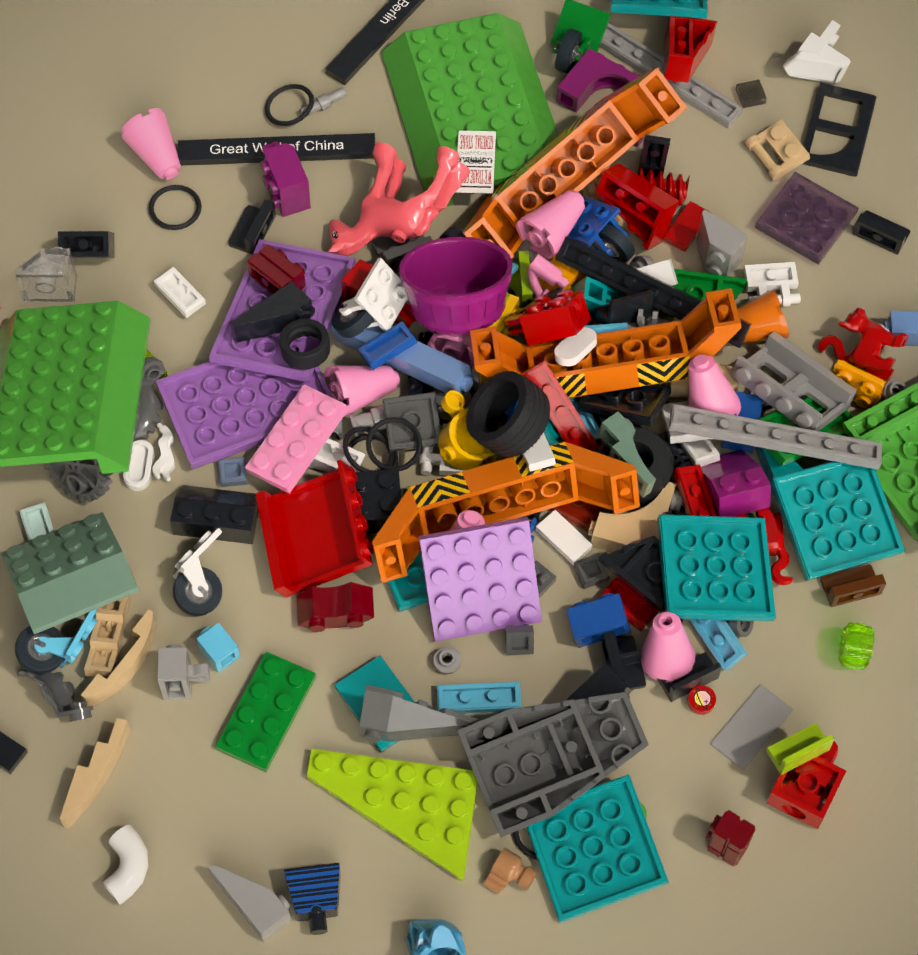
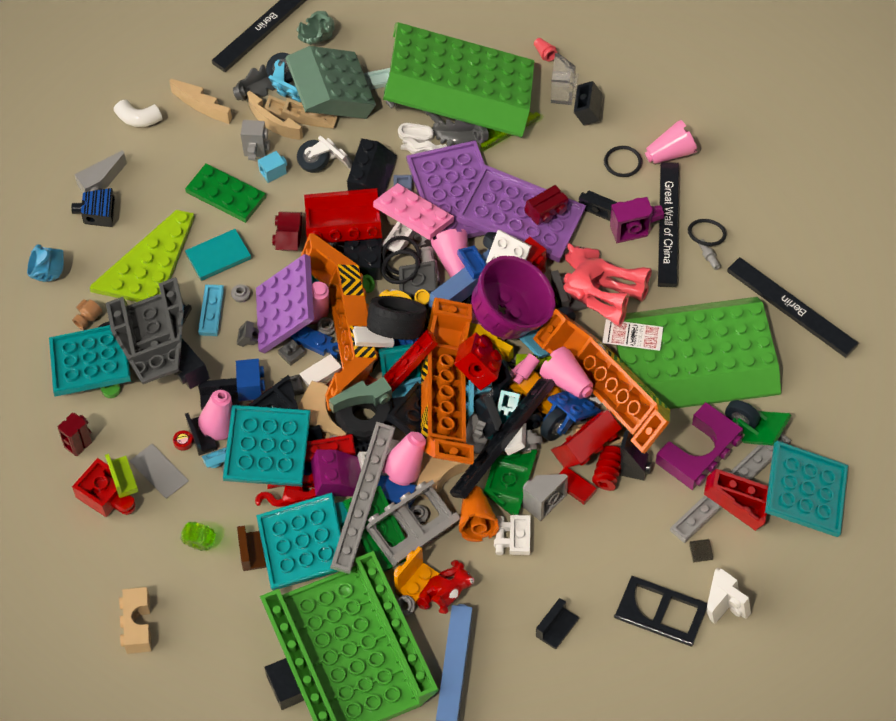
camera: 100 degrees right, 5 degrees down
white plate [154,267,206,318] -> none
black slope [230,282,314,342] -> none
black tyre [279,319,330,369] -> none
dark grey wedge [359,685,478,742] -> none
white tile [554,327,597,366] -> none
tan plate [745,119,810,181] -> none
clear purple plate [755,172,859,265] -> none

